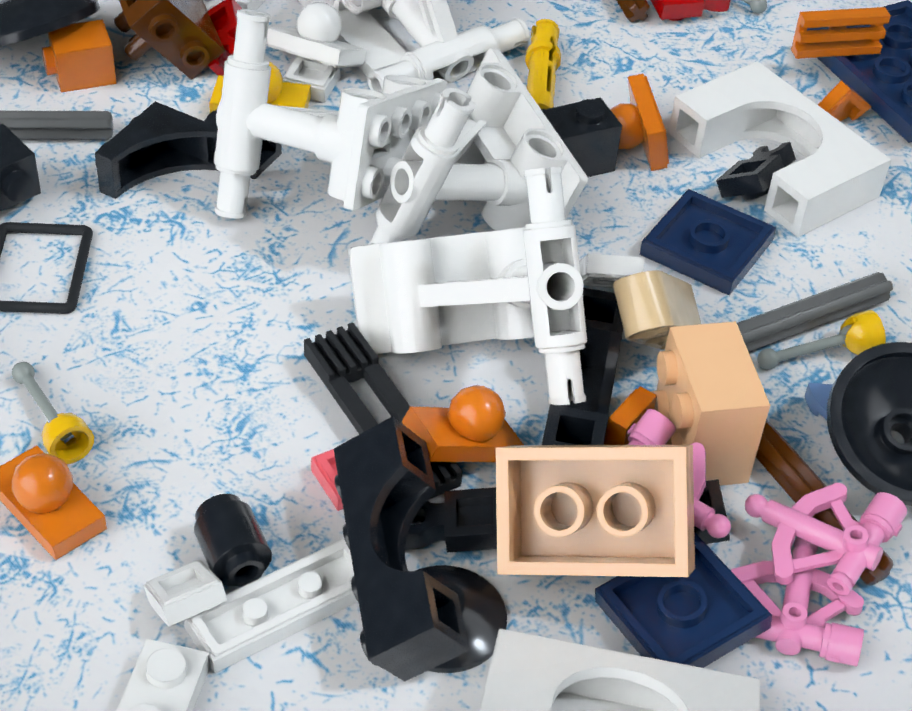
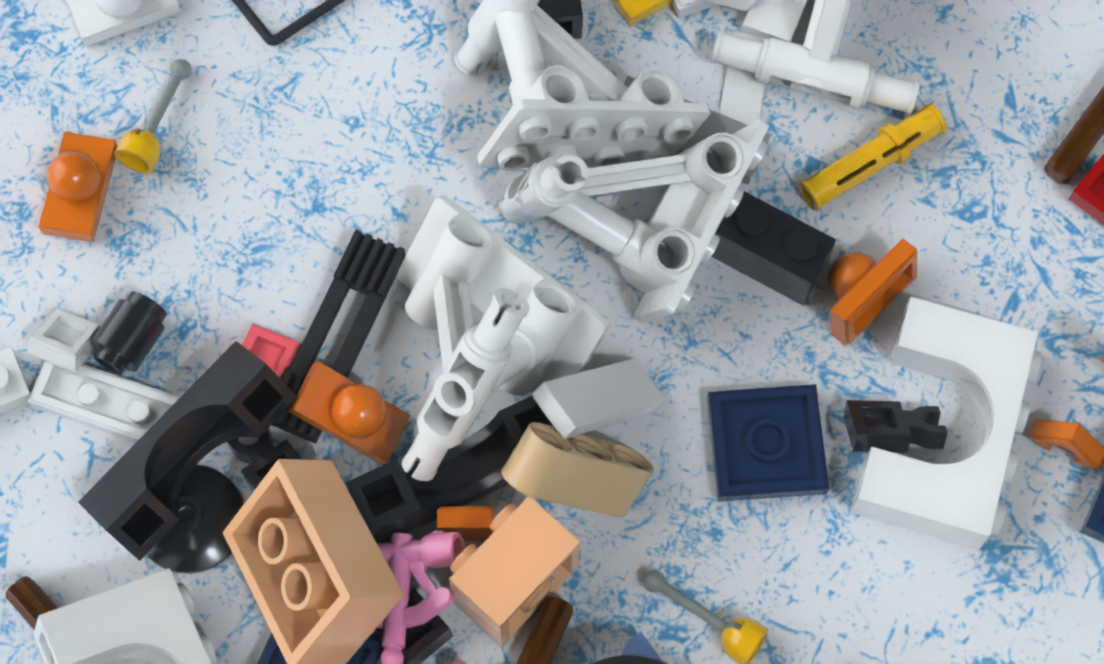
camera: 55 degrees right, 25 degrees up
dark grey axle [737,272,893,352] -> none

